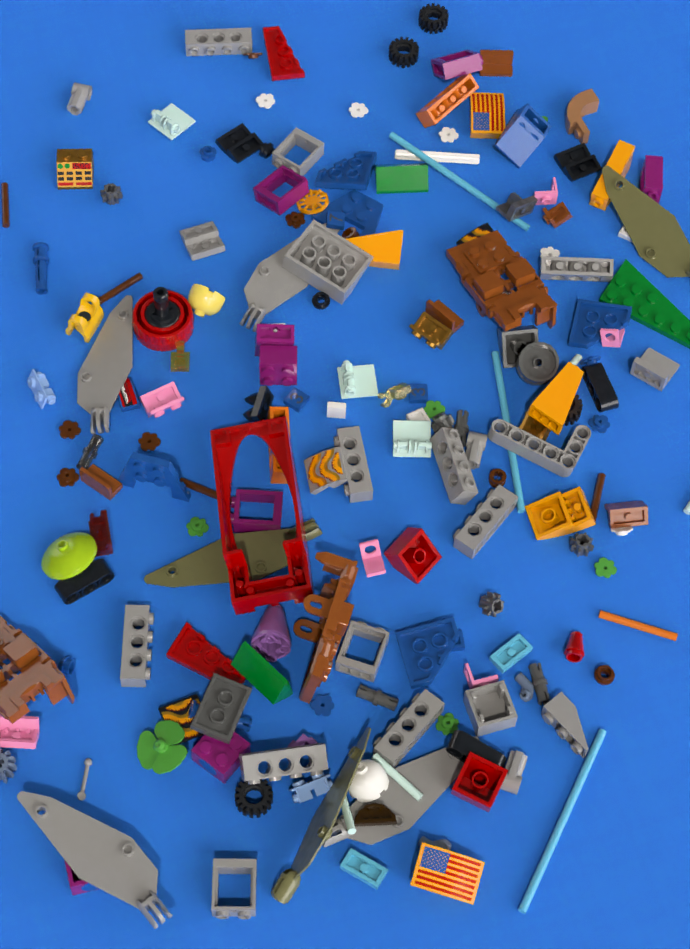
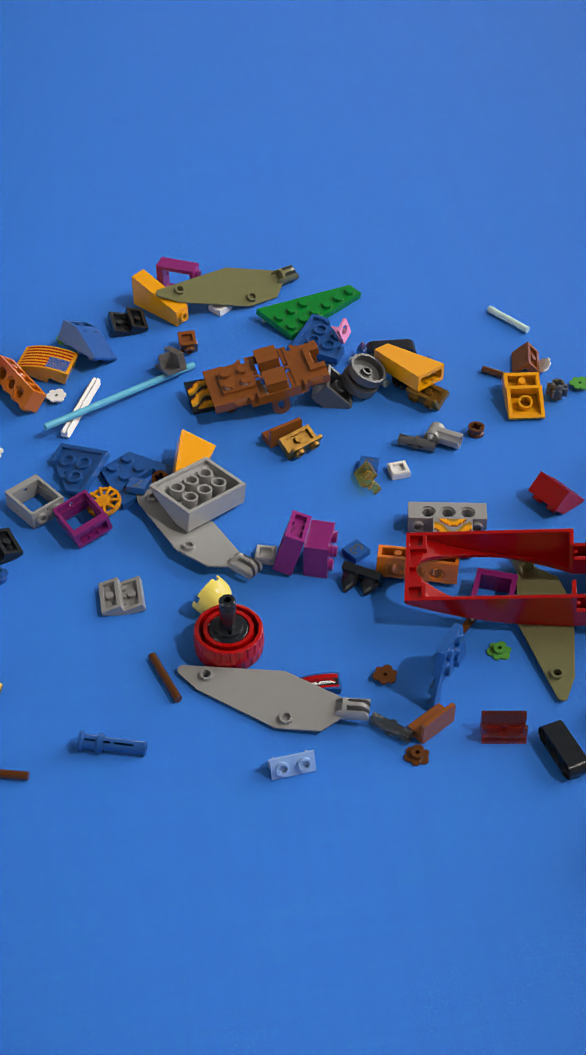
camera: 75 degrees left, 15 degrees down
lime dish [41,532,97,580] -> none
reddish brown plant [59,420,81,439] -> none
yellow piece [65,292,104,343] -> none
dark grey gear [100,183,123,205] -> none
bright pink bracket [139,381,185,418] -> none
clear yellow plate [171,341,190,372] -> none
black plate [259,143,275,159] -> none
reddish brown plant [285,212,305,229] -> none
black plate [312,292,330,310] -> none
white tile [327,402,346,419] -> none
light aqua hinge [337,360,378,399] -> none
bright pink bracket [359,539,386,578] -> none
green slope [374,163,428,194] -> none
light aqua hinge [393,420,432,458] -> none
bright green plant [424,400,445,419] -> none
light grey brick [429,427,479,505] -> none
dark grey gear [431,412,455,433] -> none
light grey brick [453,484,518,559] -> none
light grey beam [488,419,591,477] -> none
medium azure piece [491,351,525,513] -> none
bright pink bracket [534,177,558,205] -> none
light grey brick [539,256,614,282] -> none
white plant [540,247,560,258] -> none
medium nougat arch [565,89,599,144] -> none
light grey bracket [630,348,680,392] -> none

